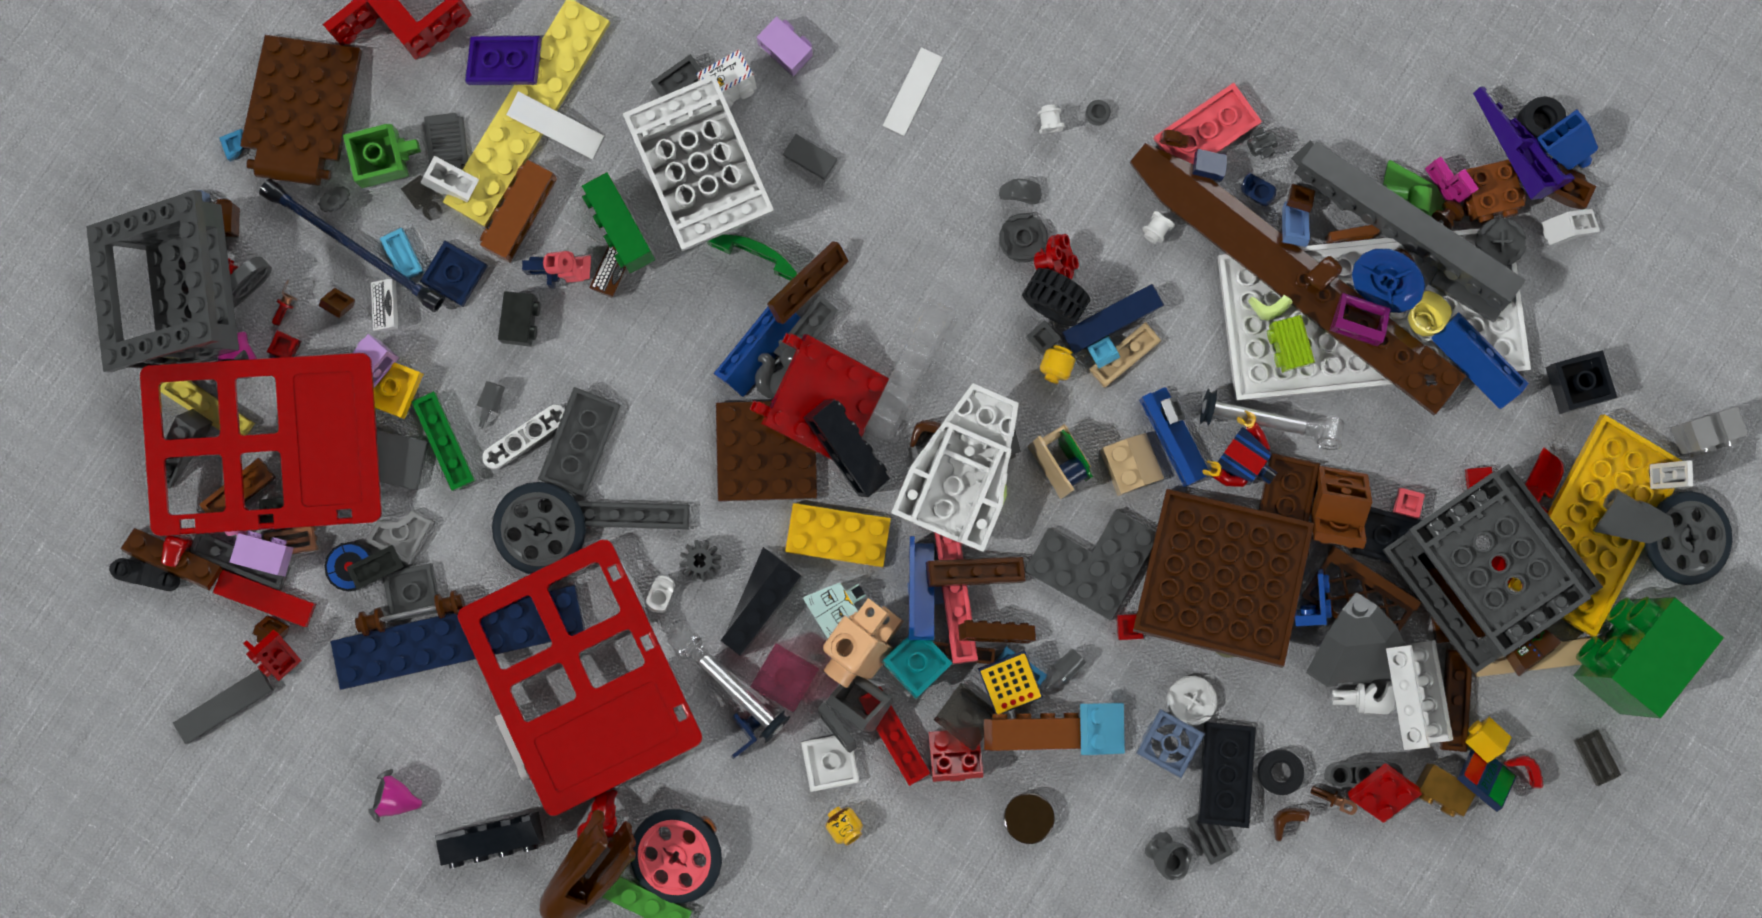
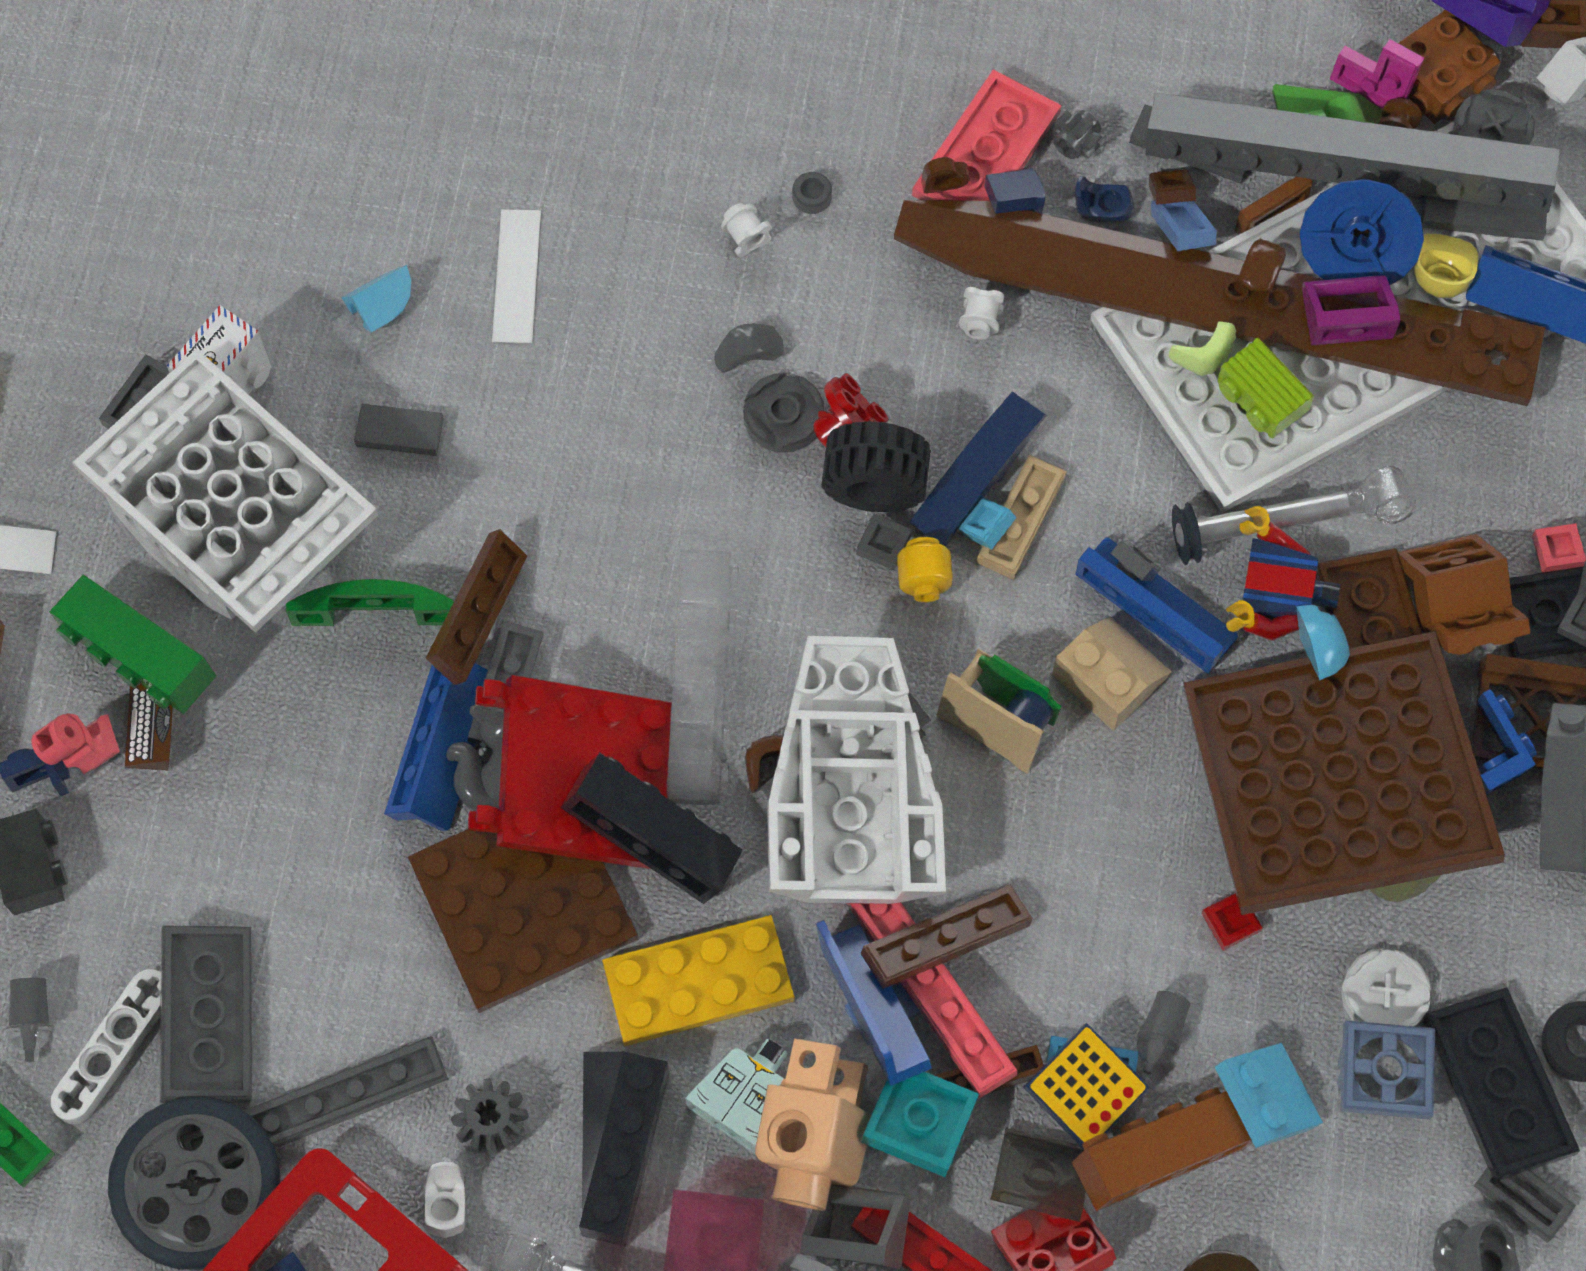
camera: 25 degrees left, 15 degrees down
lavender brick [757,16,813,76] -> none
reddish brown piece [958,620,1036,644] -> none
dark grey plate [1024,510,1156,621] -> none
none -> medium azure brick [341,265,411,332]
none -> medium azure brick [1296,605,1350,680]

